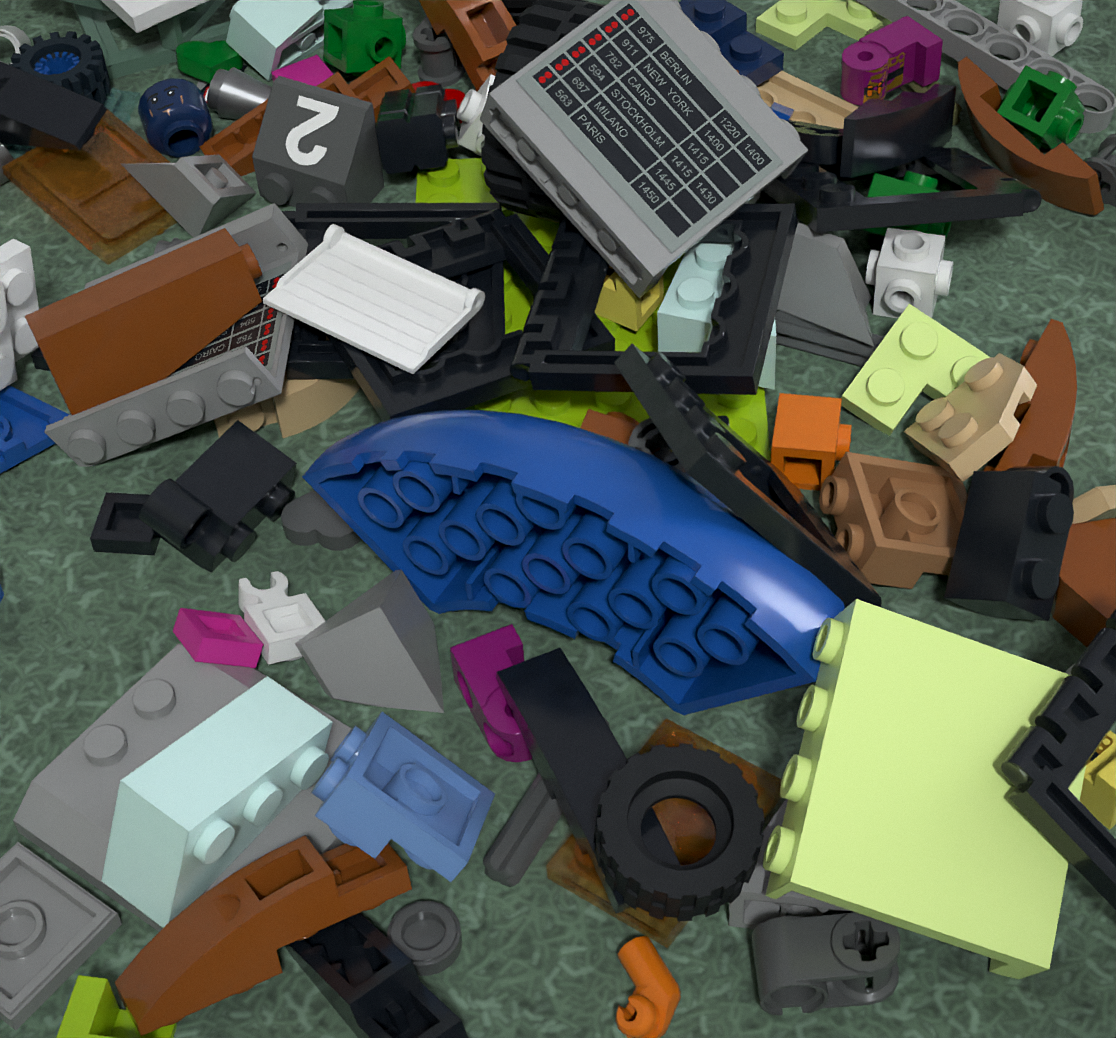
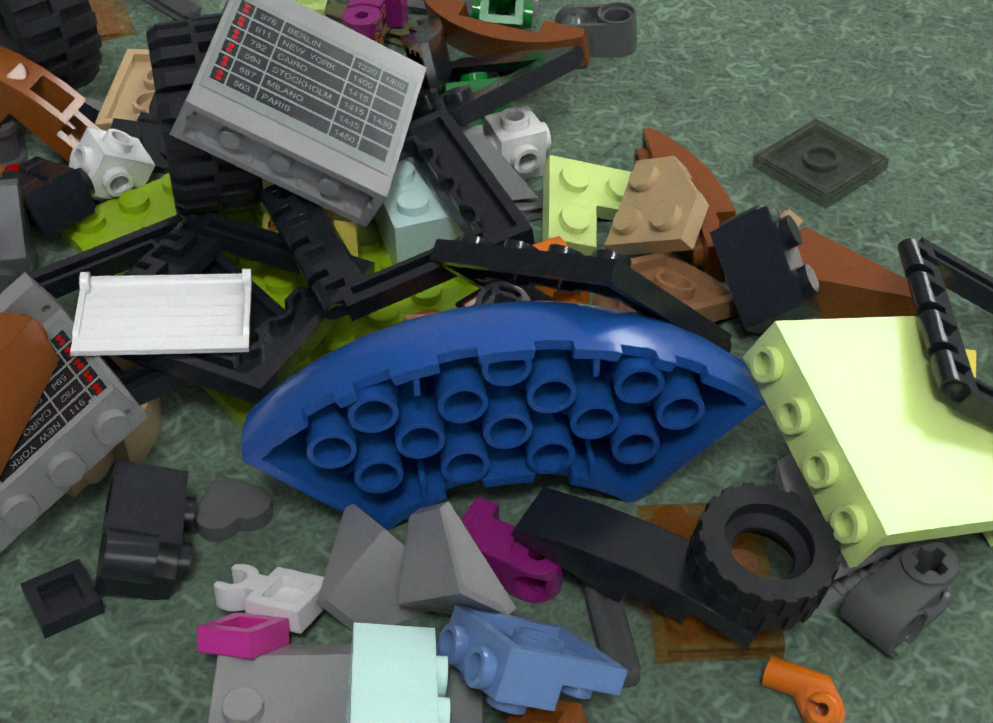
camera: 40 degrees left, 5 degrees down
none -> light grey slope [398,501,516,615]

